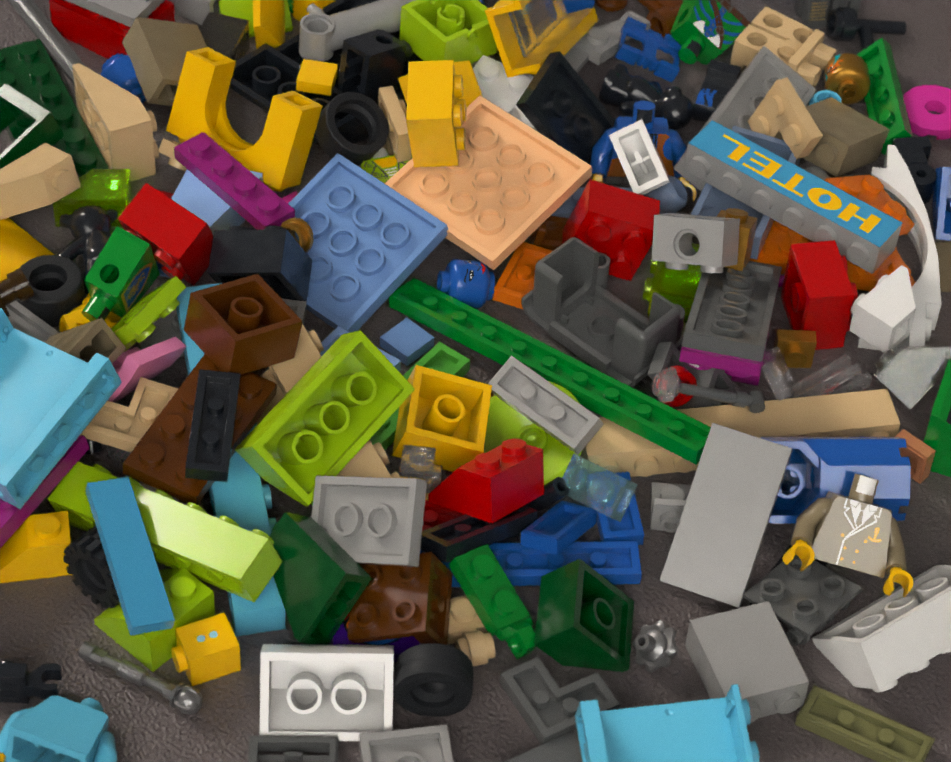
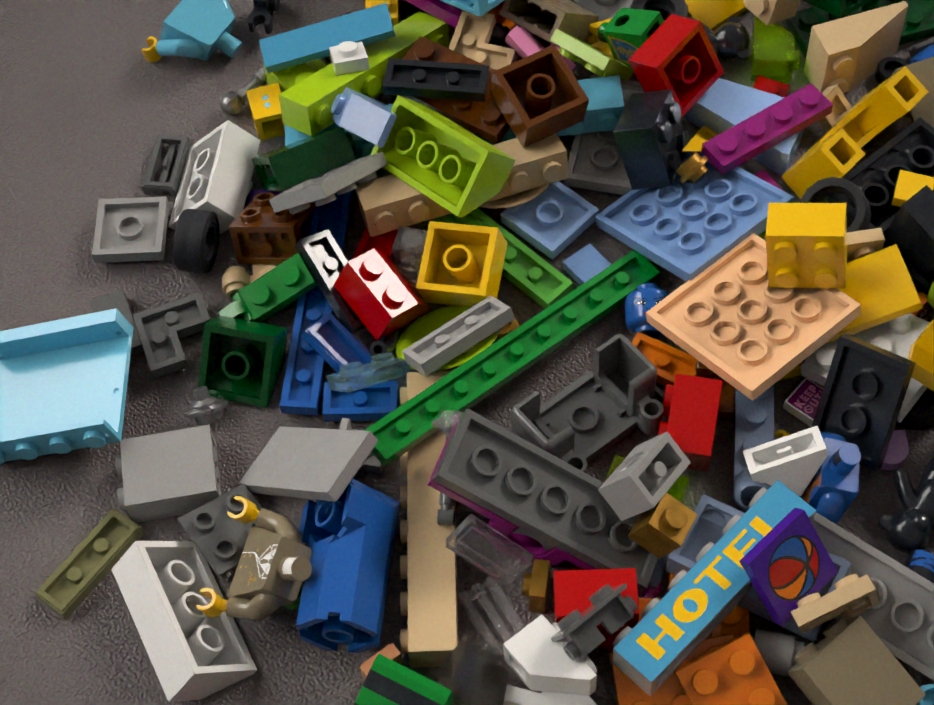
camera: 105 degrees right, 10 degrees up
none -> white plate [329,41,369,75]
none -> slope [331,87,397,148]
none -> dark grey hinge [551,583,638,661]
none -> tile [739,507,838,626]

